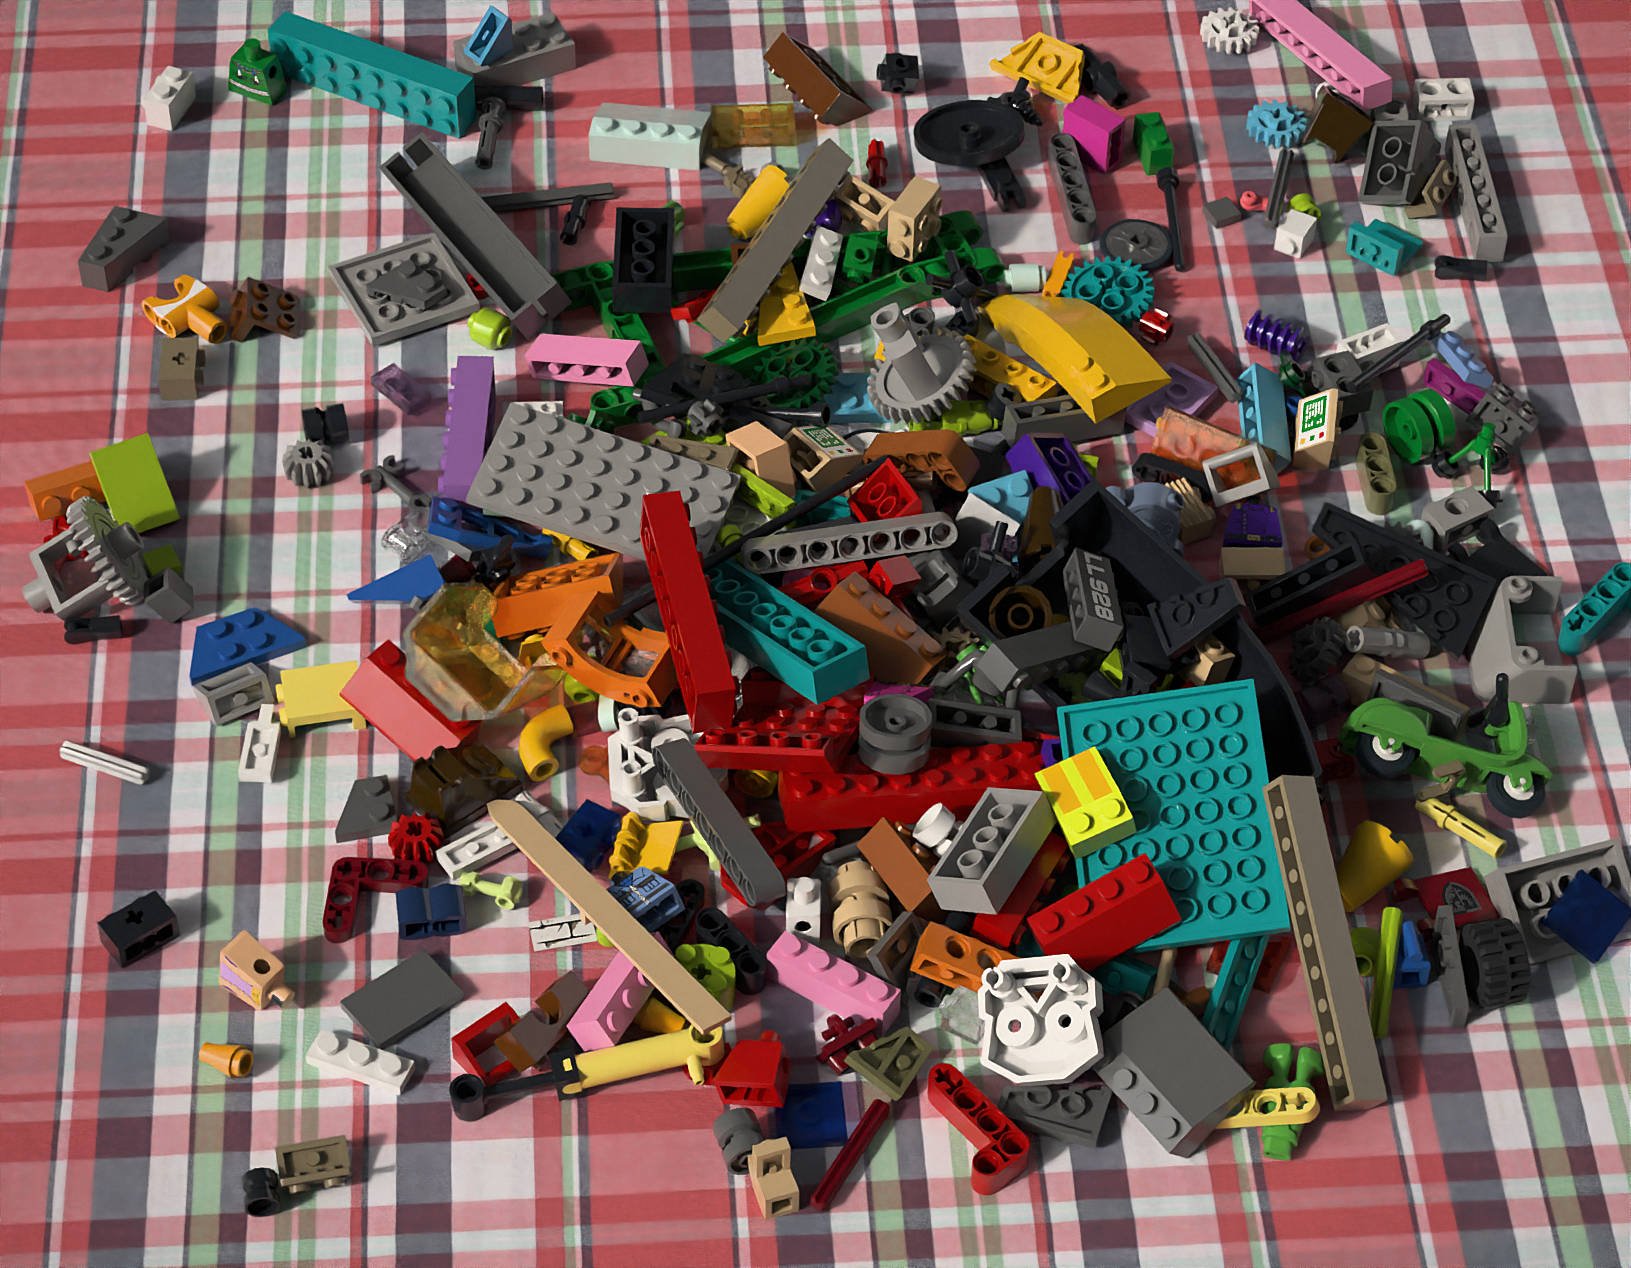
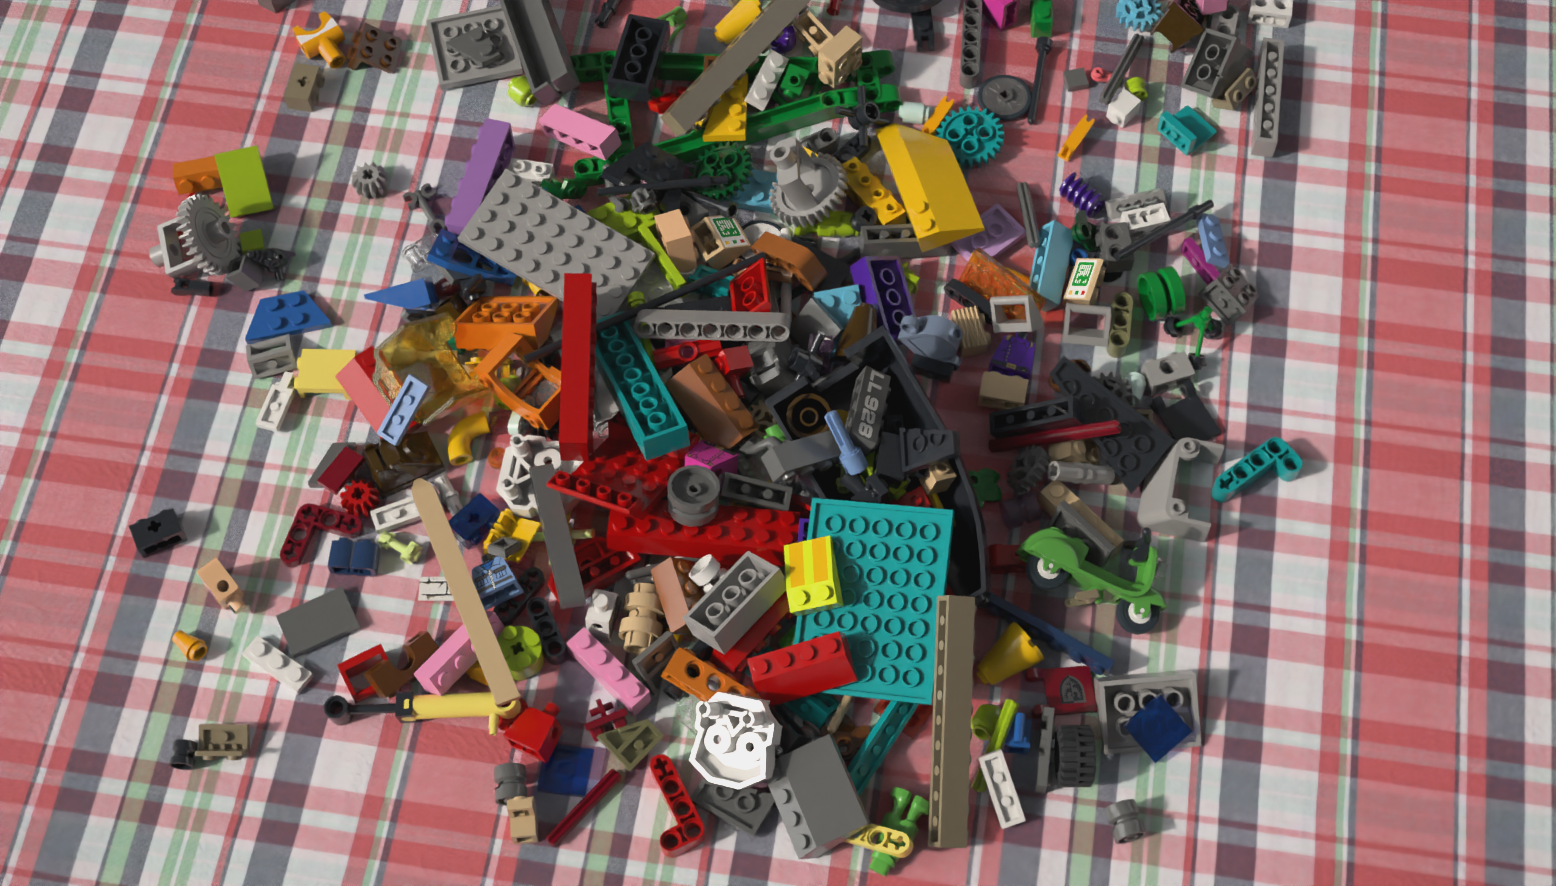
camera: 15 degrees right, 15 degrees up
axle [59,740,150,785] -> none
black wheel [301,403,350,444] -> none
clear purple plate [371,363,432,416] -> none
dark tan tile [647,434,740,472] -> none
red gear [1139,308,1175,346] -> none
light yellow pin [1415,798,1507,859] -> none
black bar [1435,255,1487,282] -> none
none -> black piece [247,248,296,281]
none -> dark red tile [317,446,365,495]
none -> medium blue plate [376,374,431,446]
none -> dark grey tile [487,536,522,559]
none -> medium blue piece [825,410,868,475]
none -> white plate [977,749,1026,829]
none -> dark blue plate [983,592,1115,676]
none -> light orange piece [1057,115,1095,162]
none -> light grey tile [1062,303,1111,347]
none -> dark grey wheel [1104,799,1147,844]
none -> light grey piece [1105,188,1167,219]

